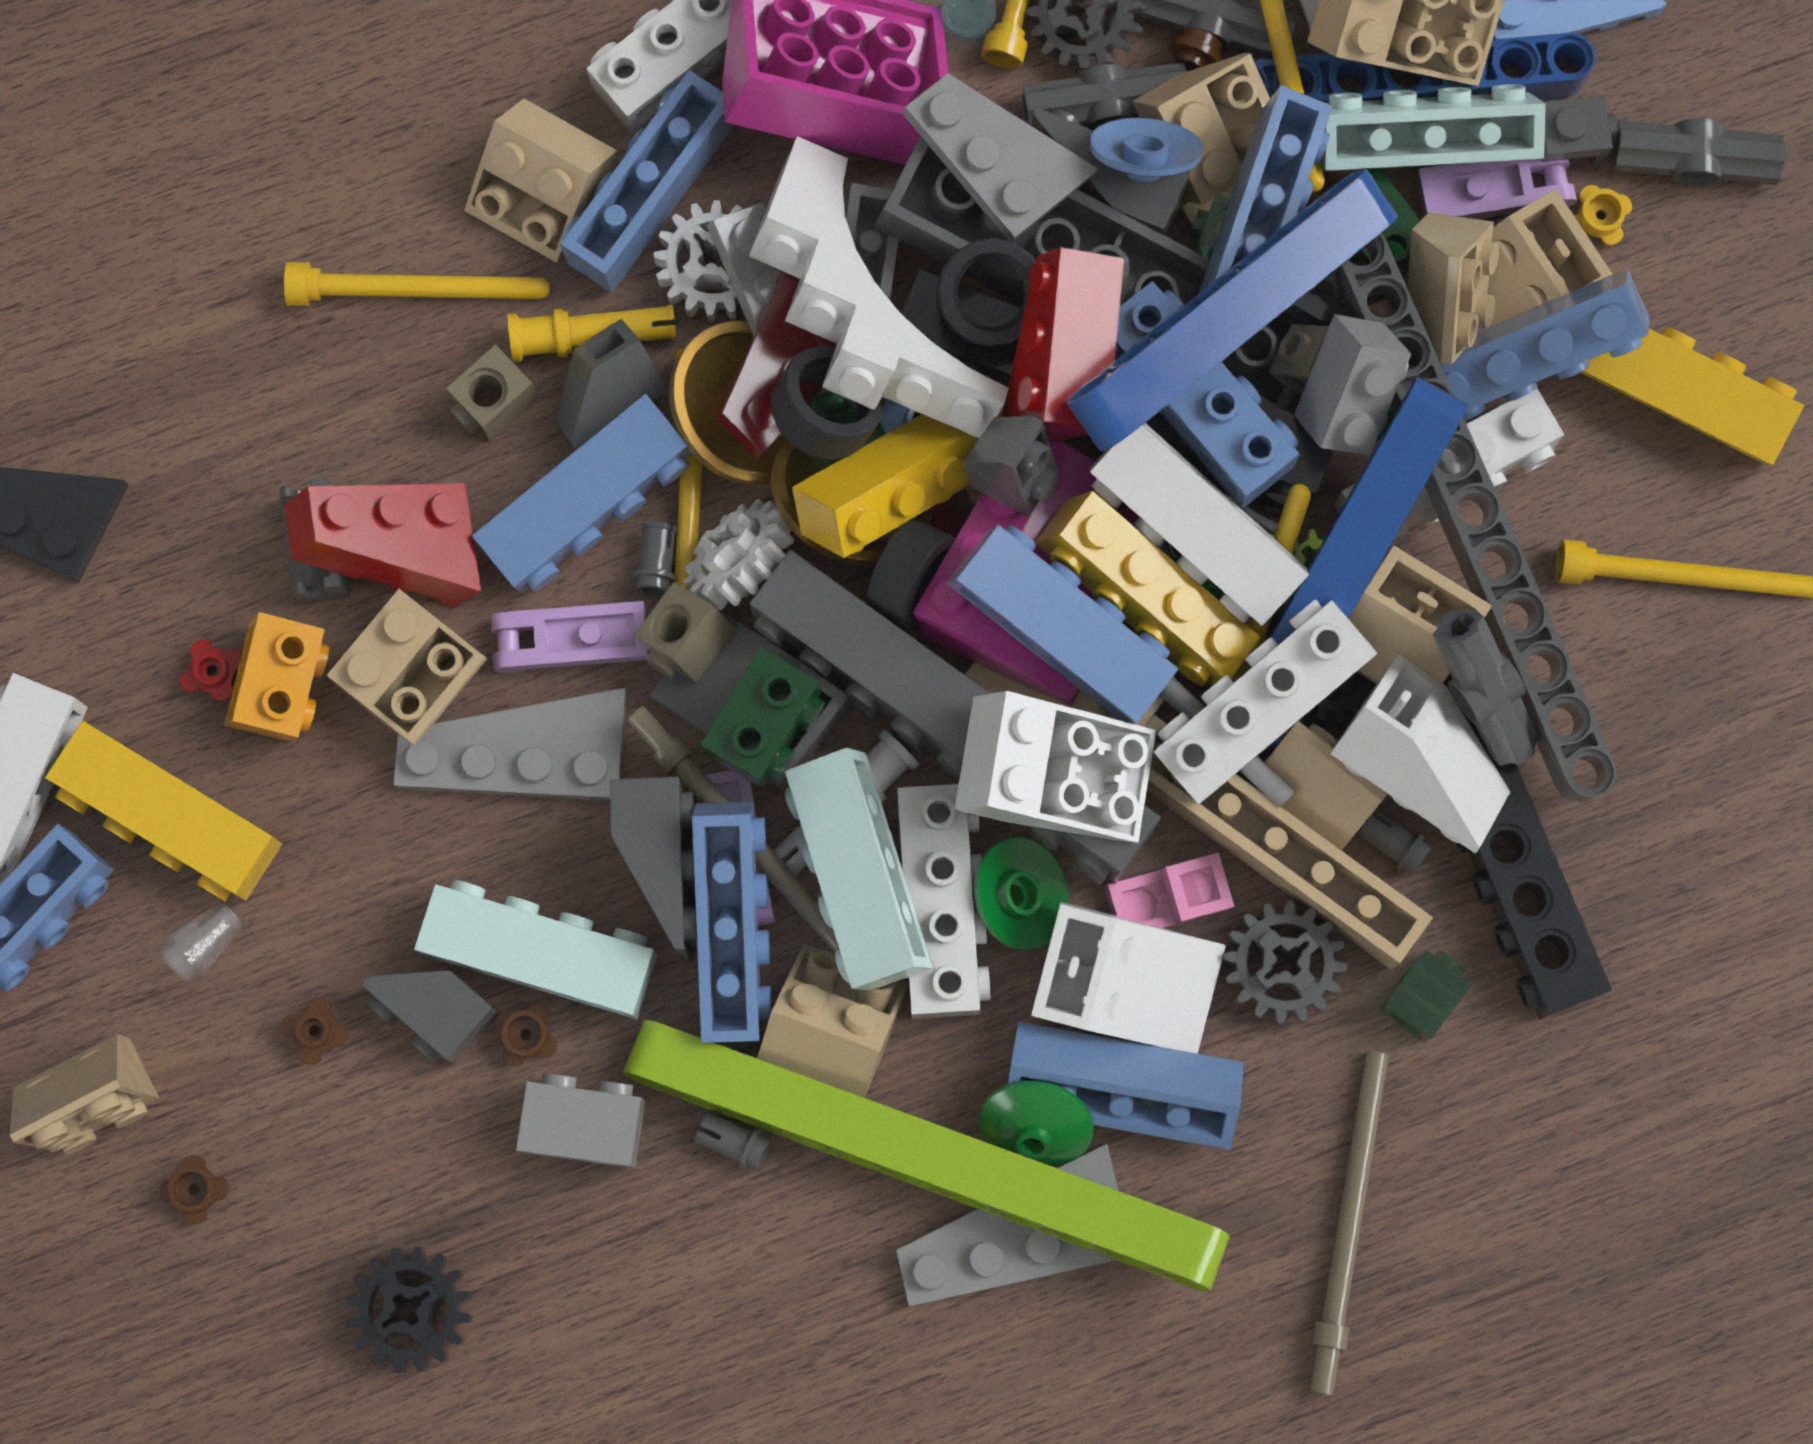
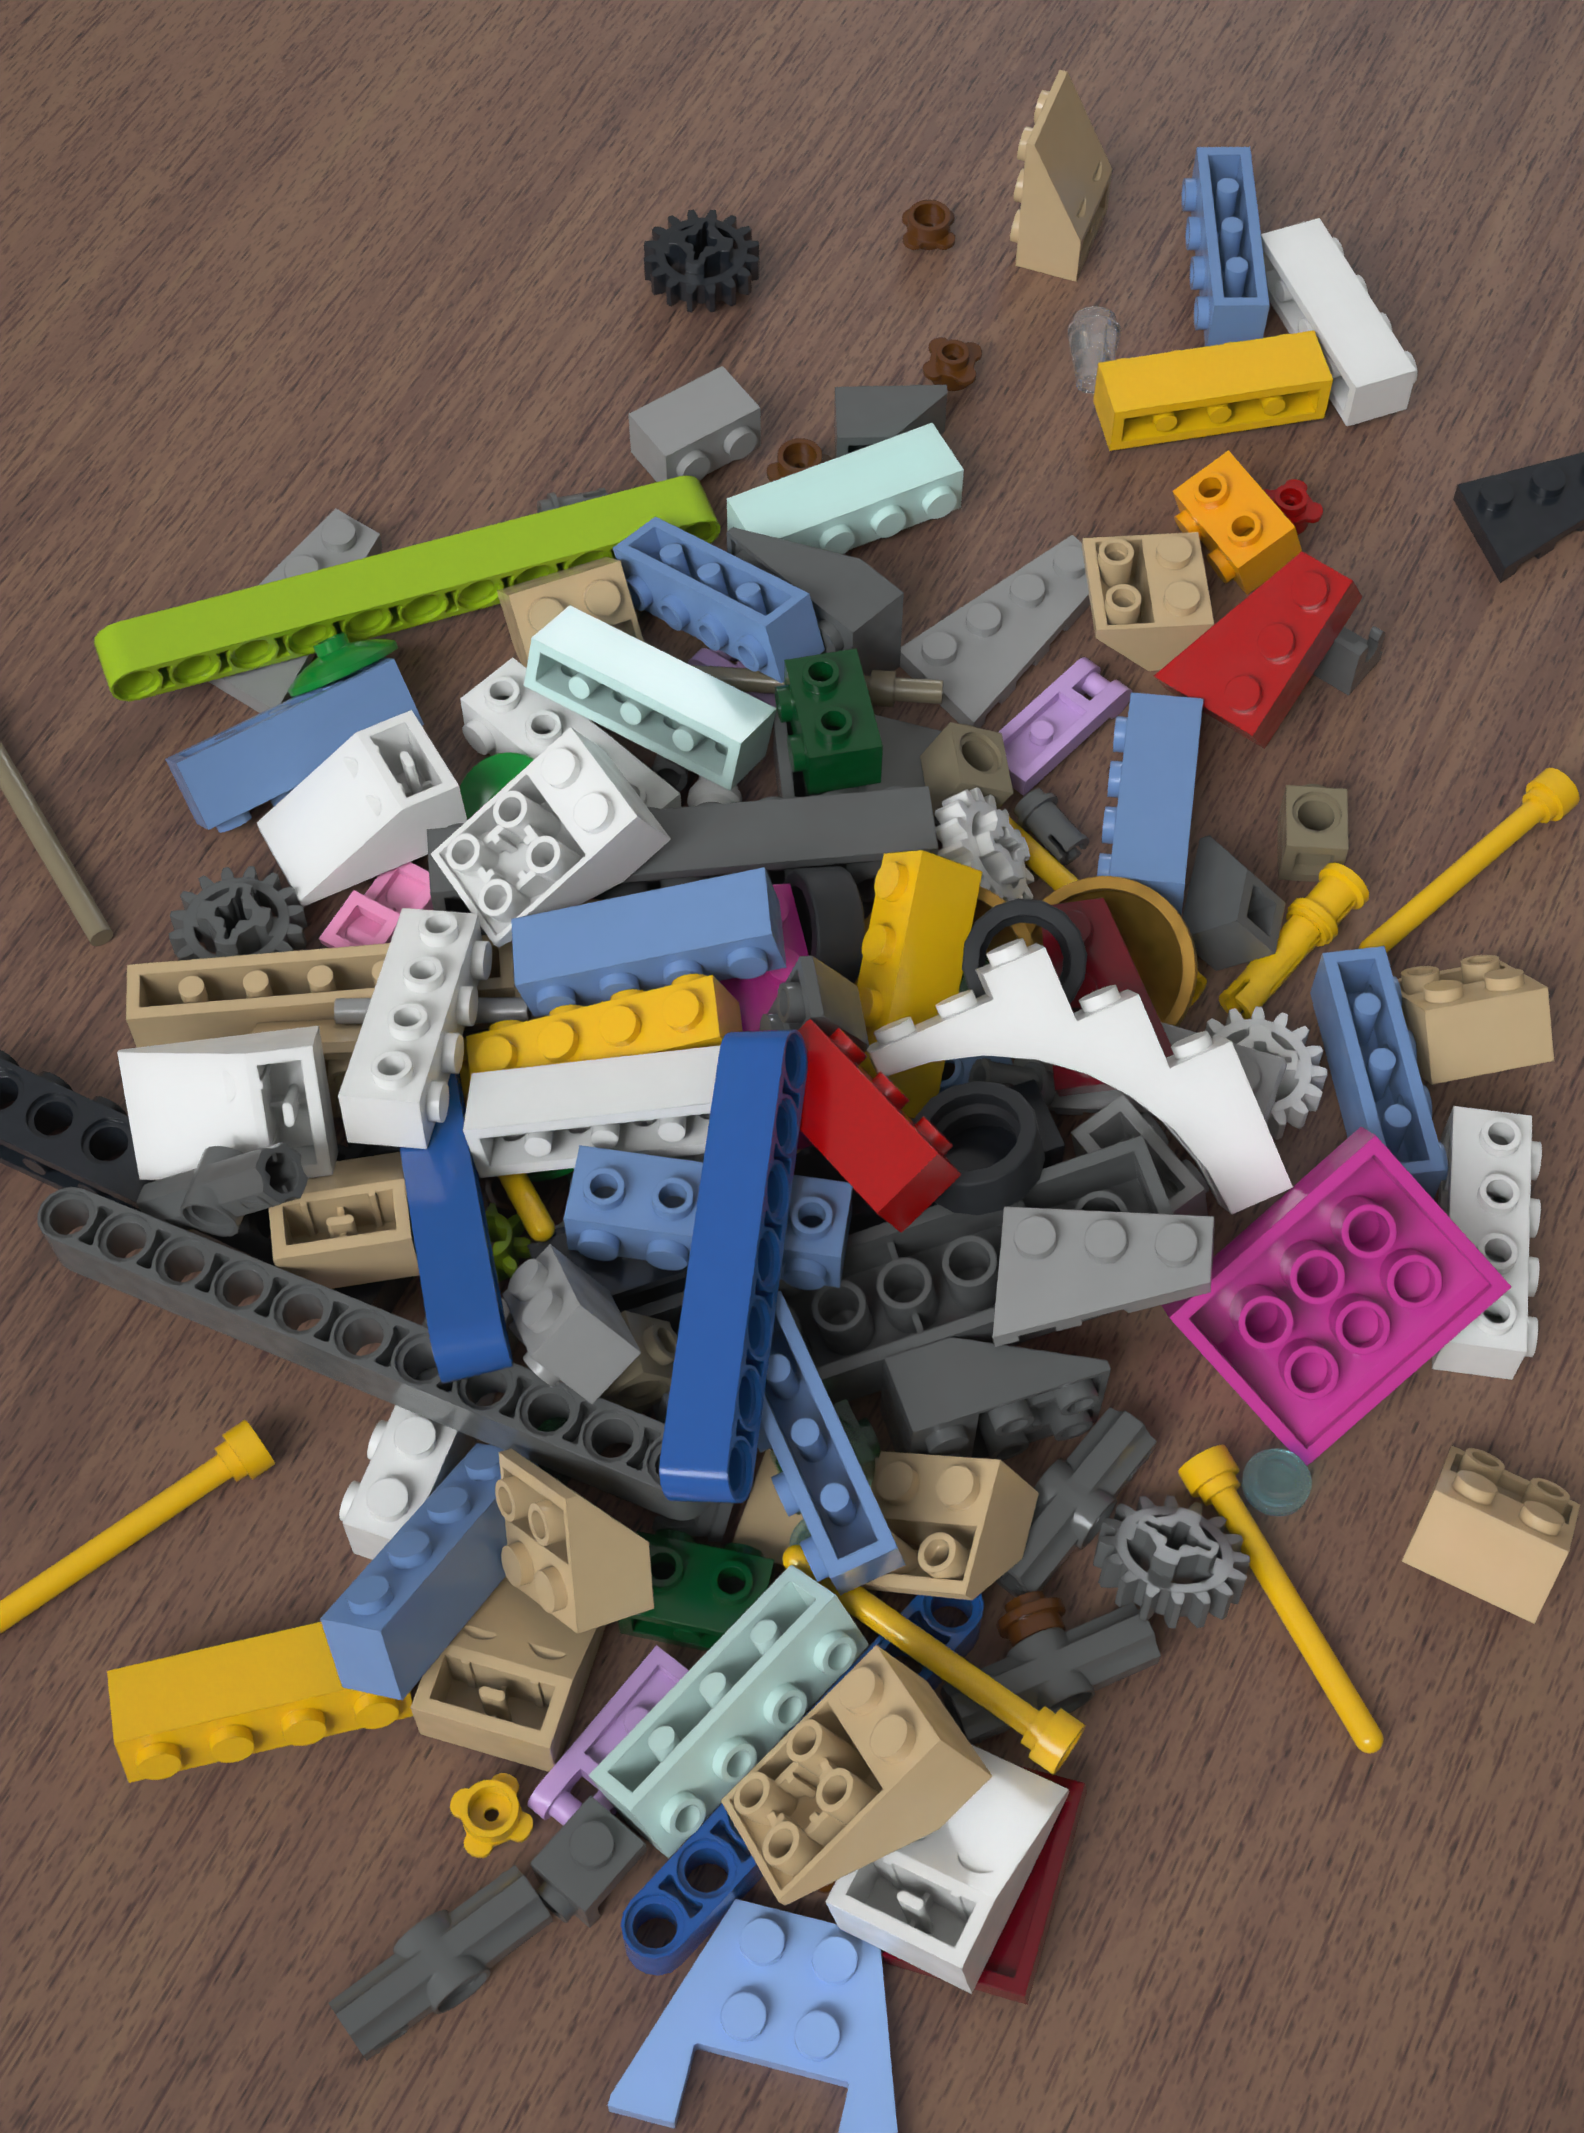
camera: 135 degrees right, 20 degrees down
medium blue dish [1090,118,1203,182] -> none
clear green brick [1378,949,1472,1043] -> none

